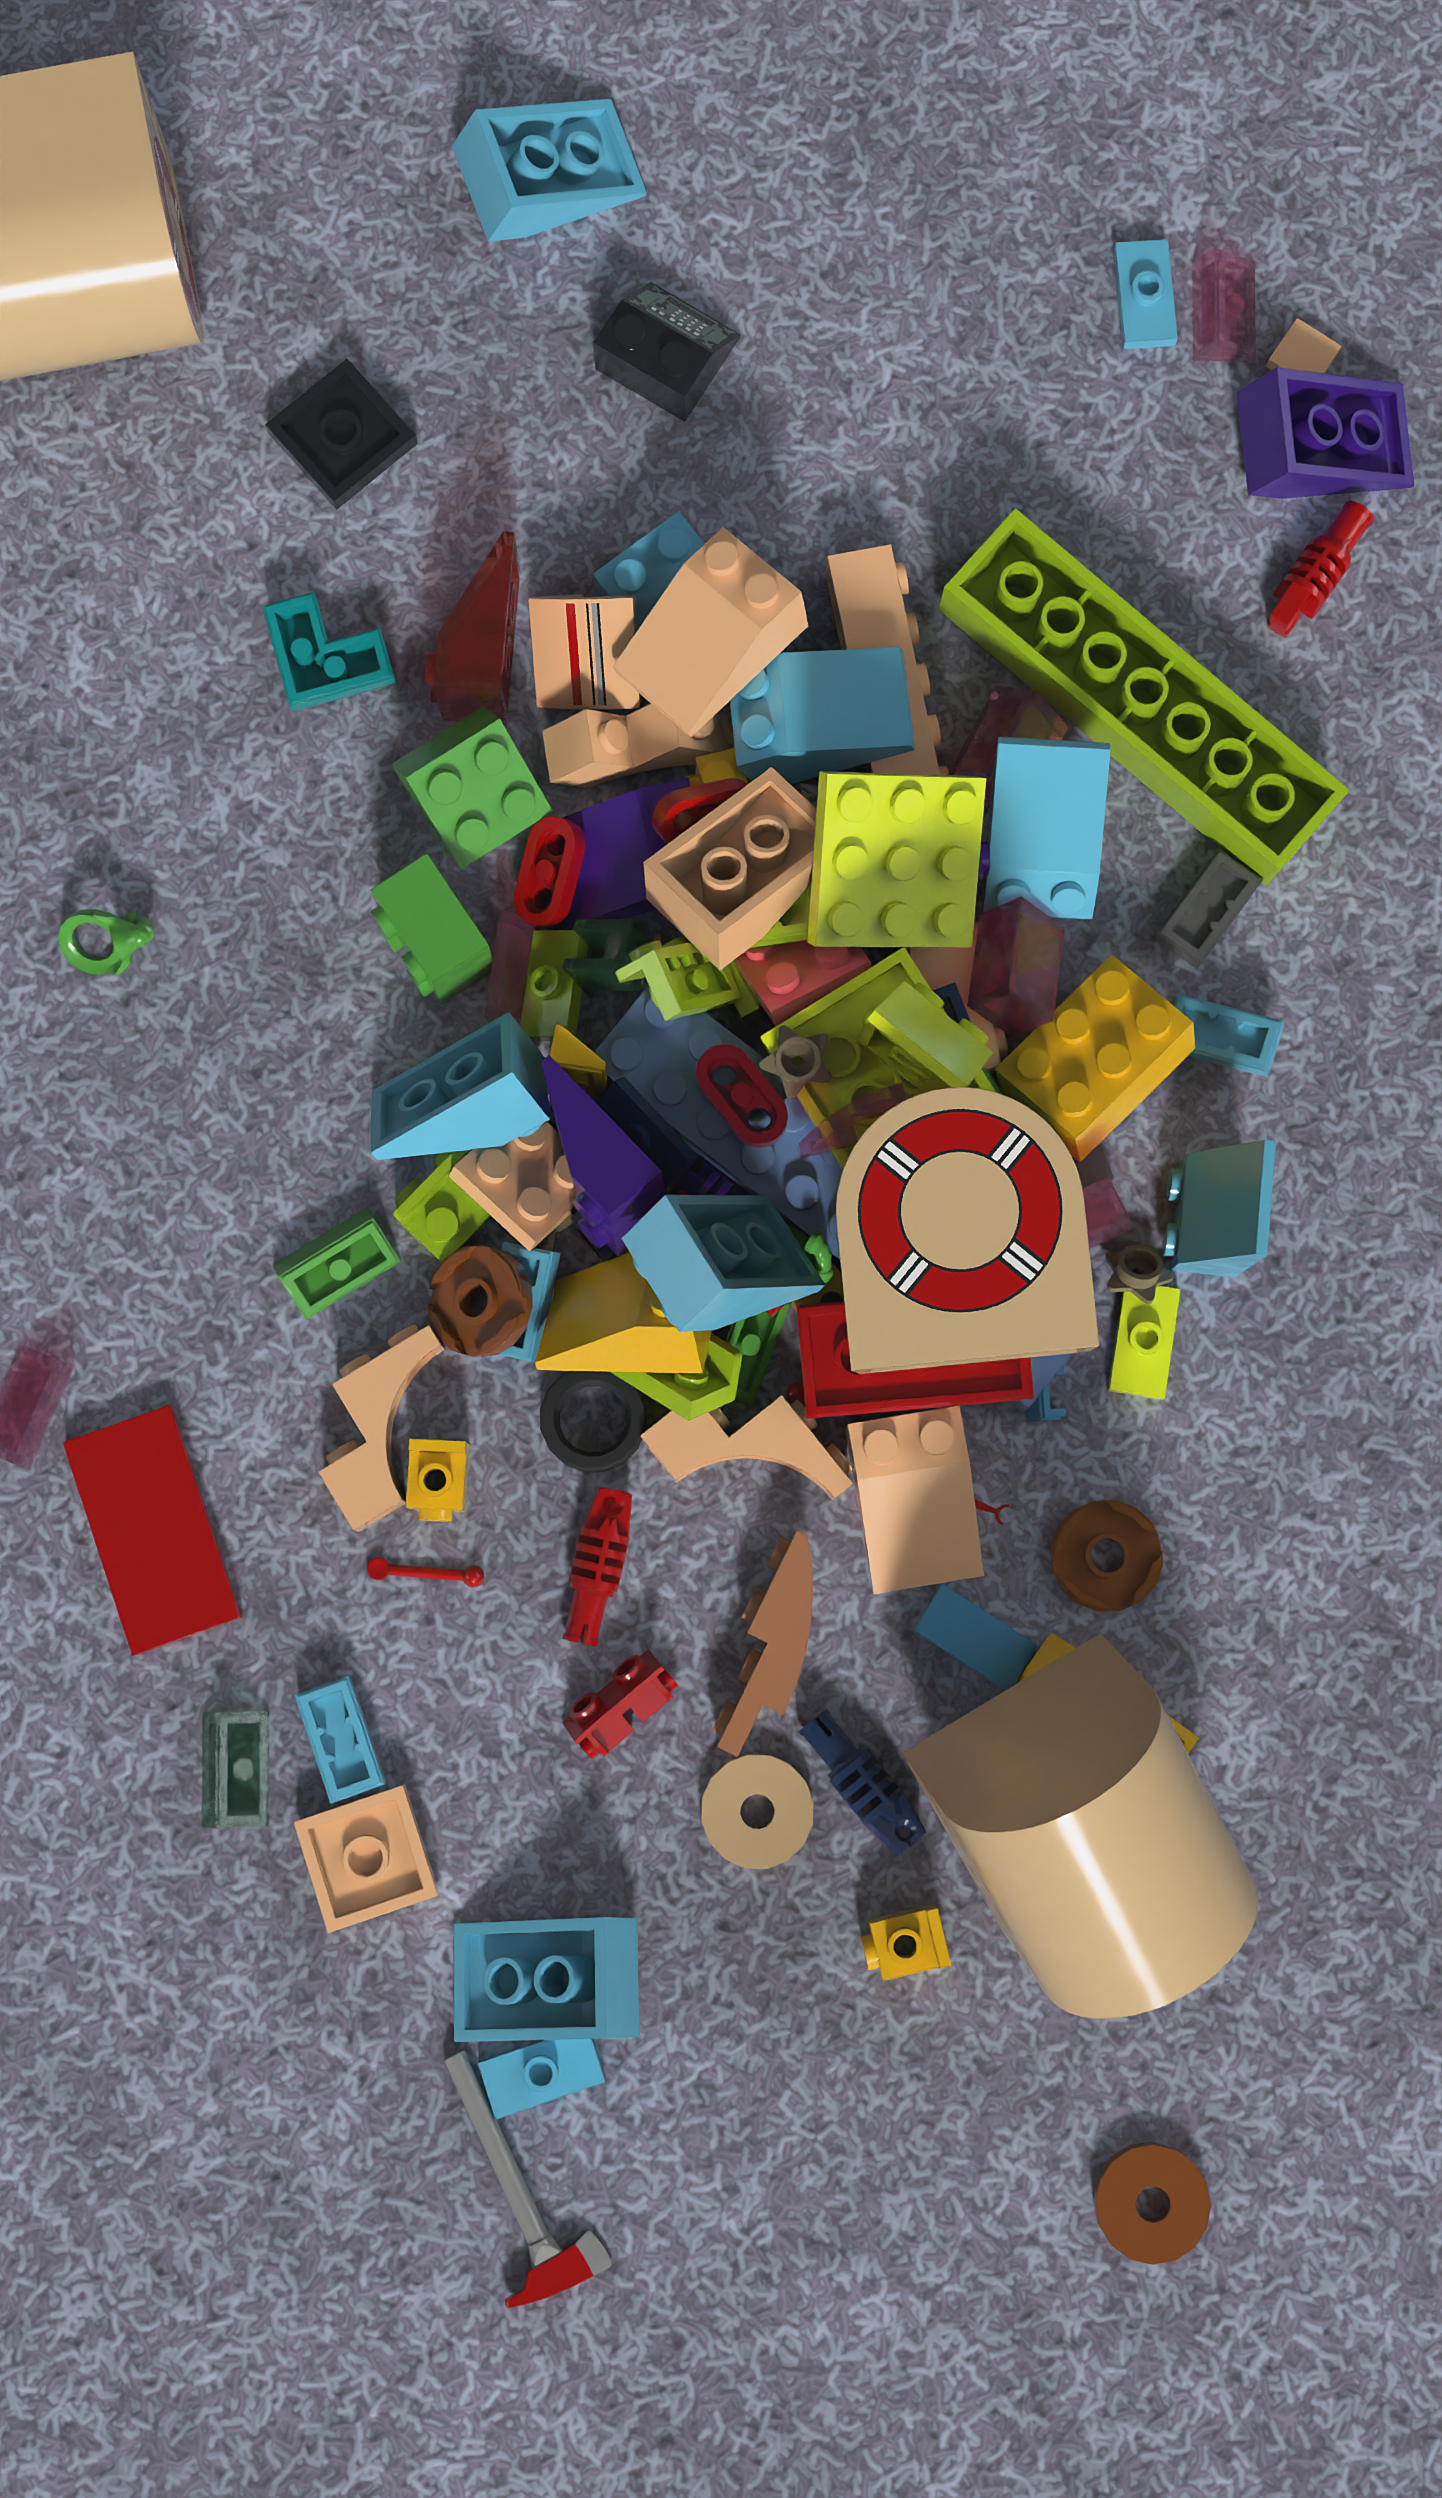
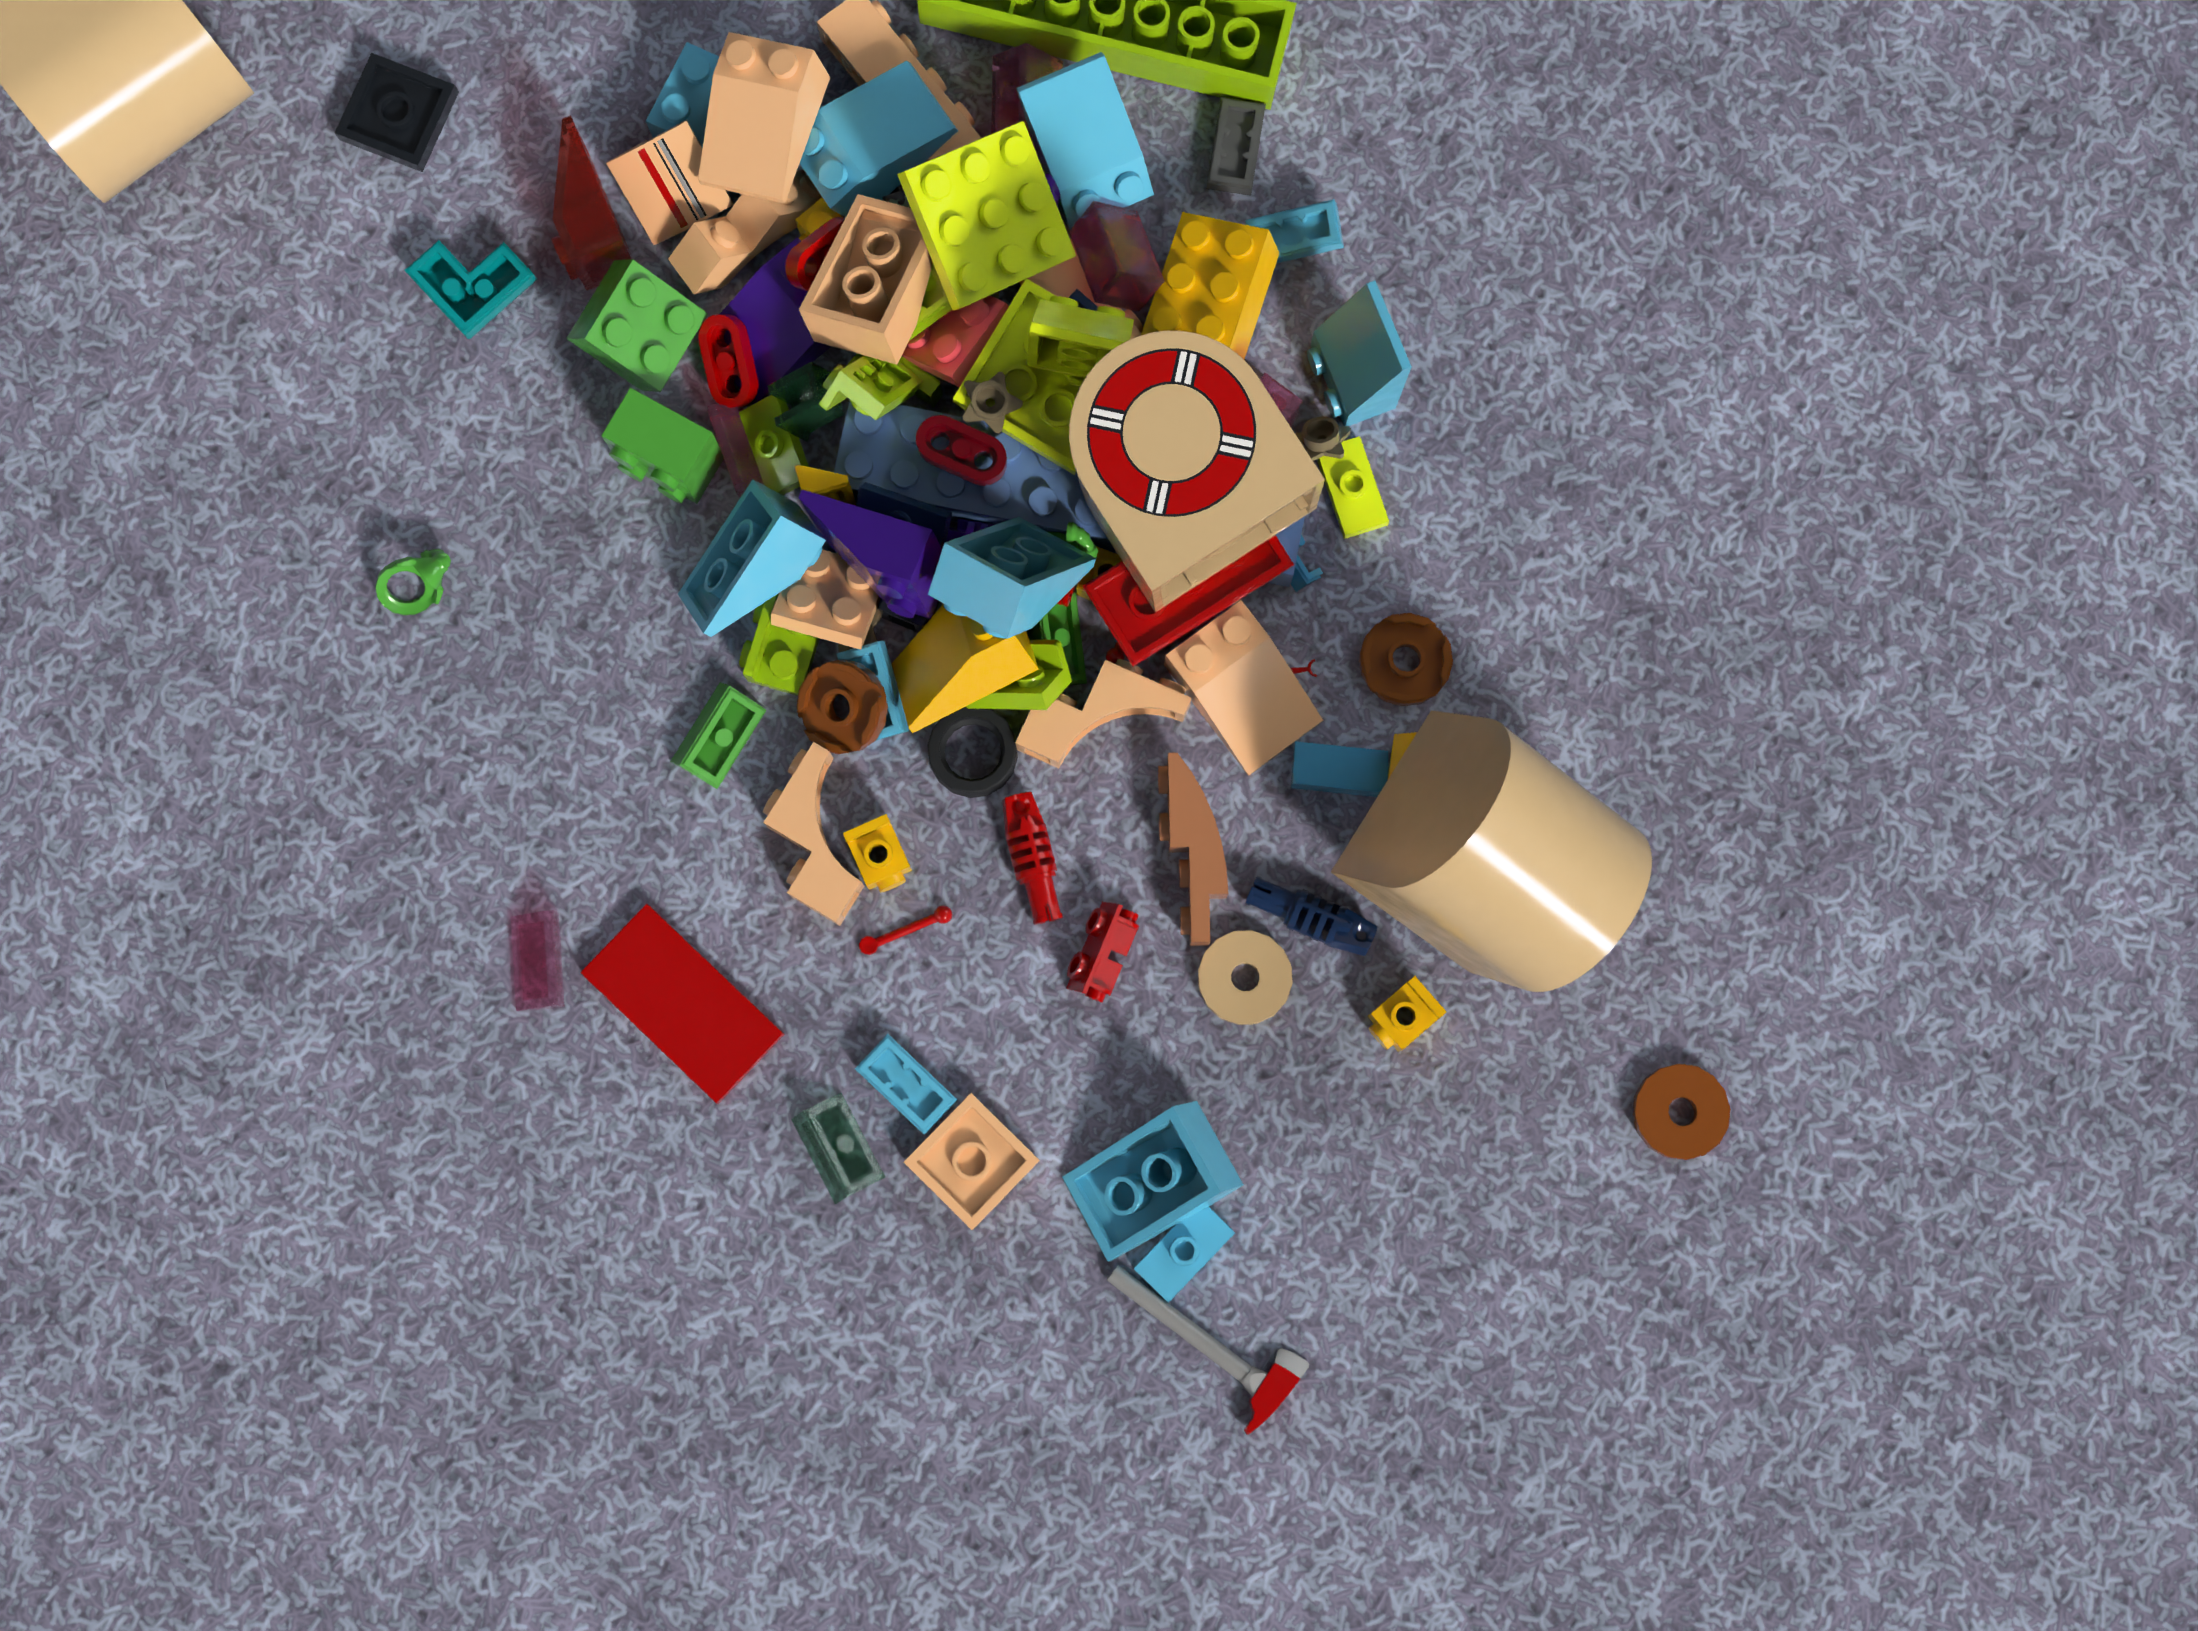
camera: 25 degrees left, 0 degrees up
slope [797,1083,907,1159] -> none

